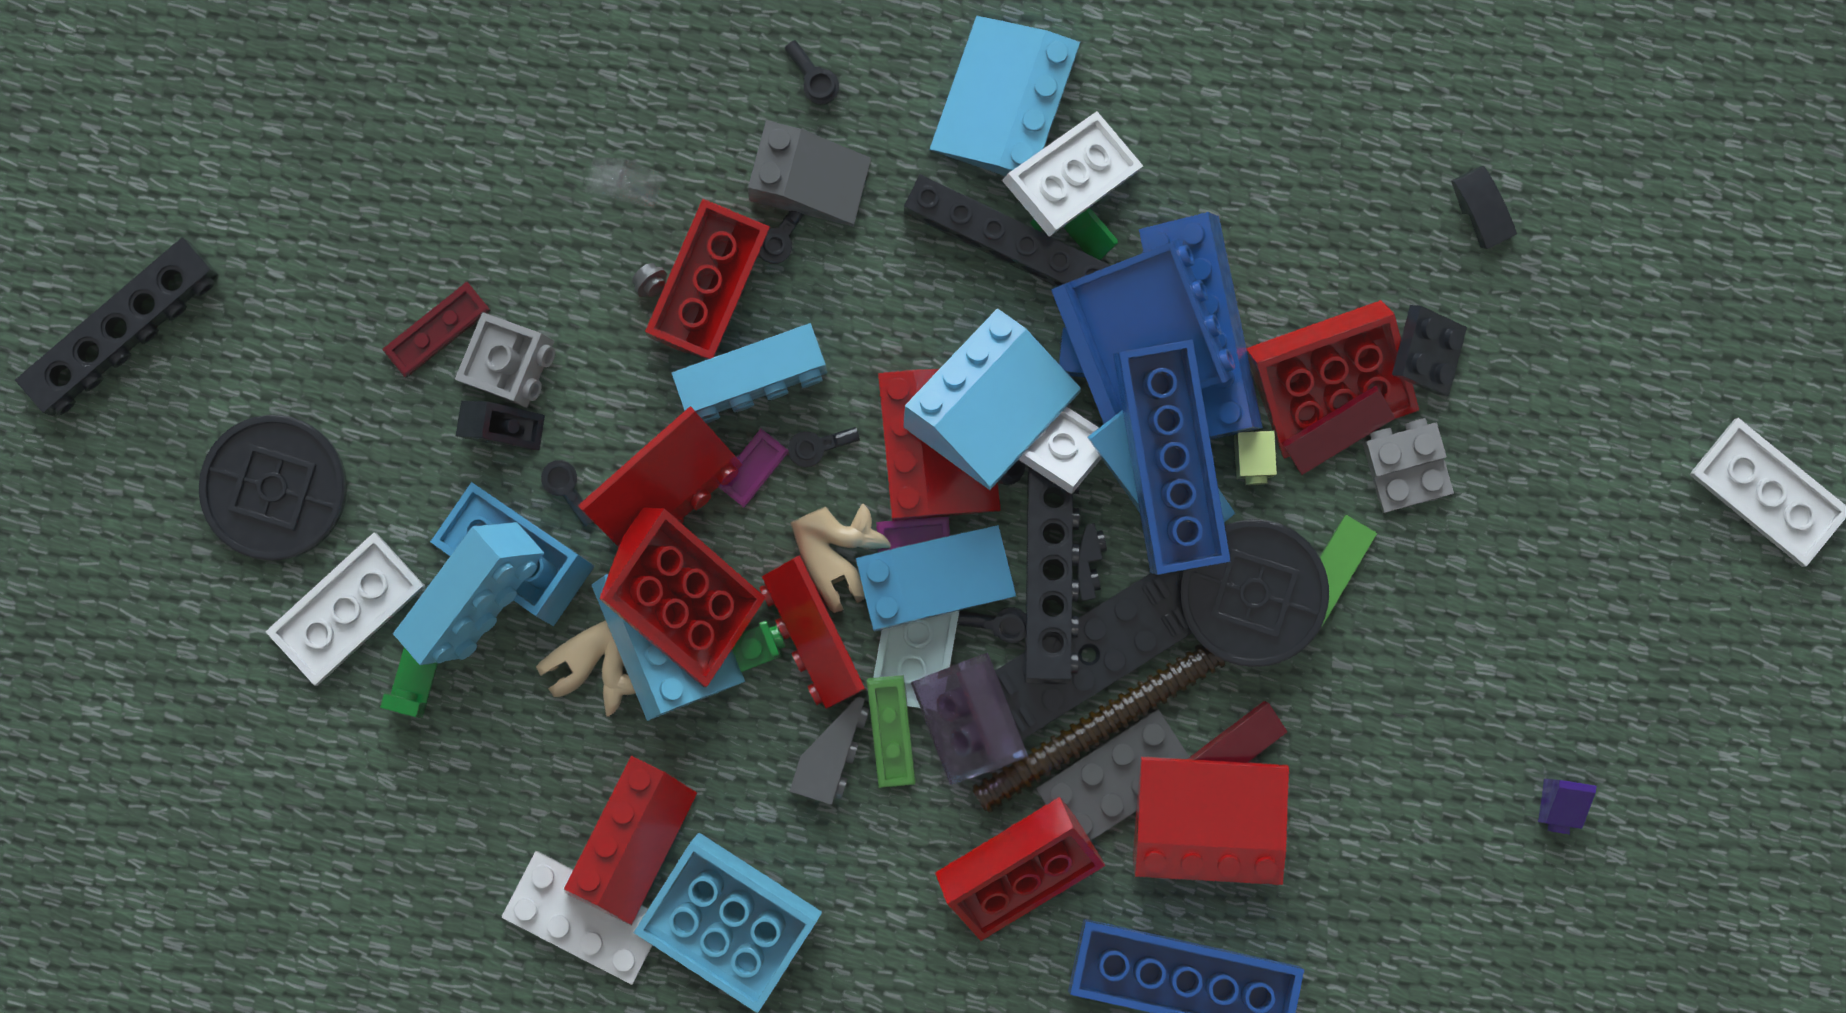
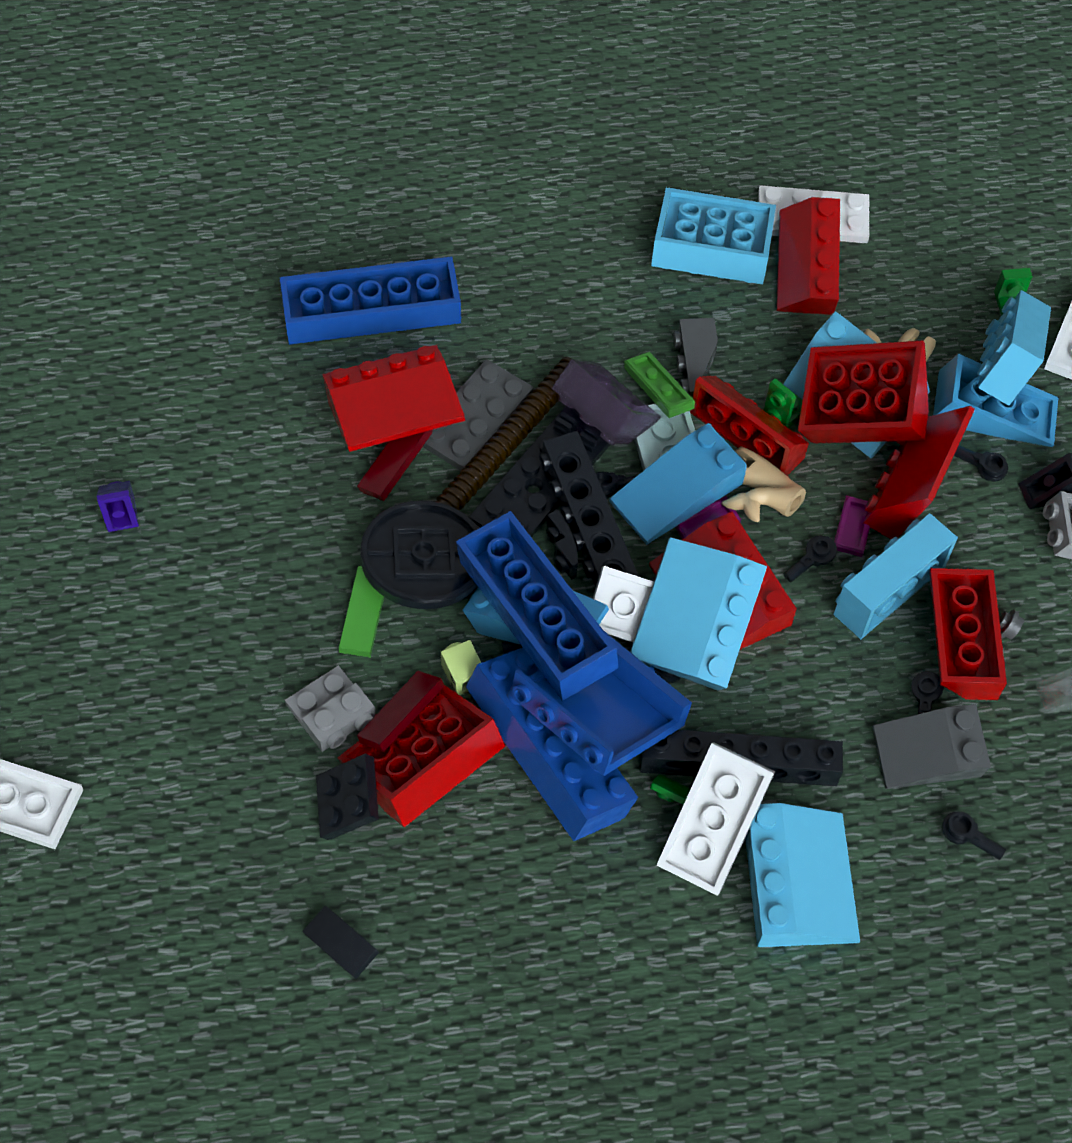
camera: 160 degrees right, 25 degrees down
red slope [935,797,1105,941] -> none

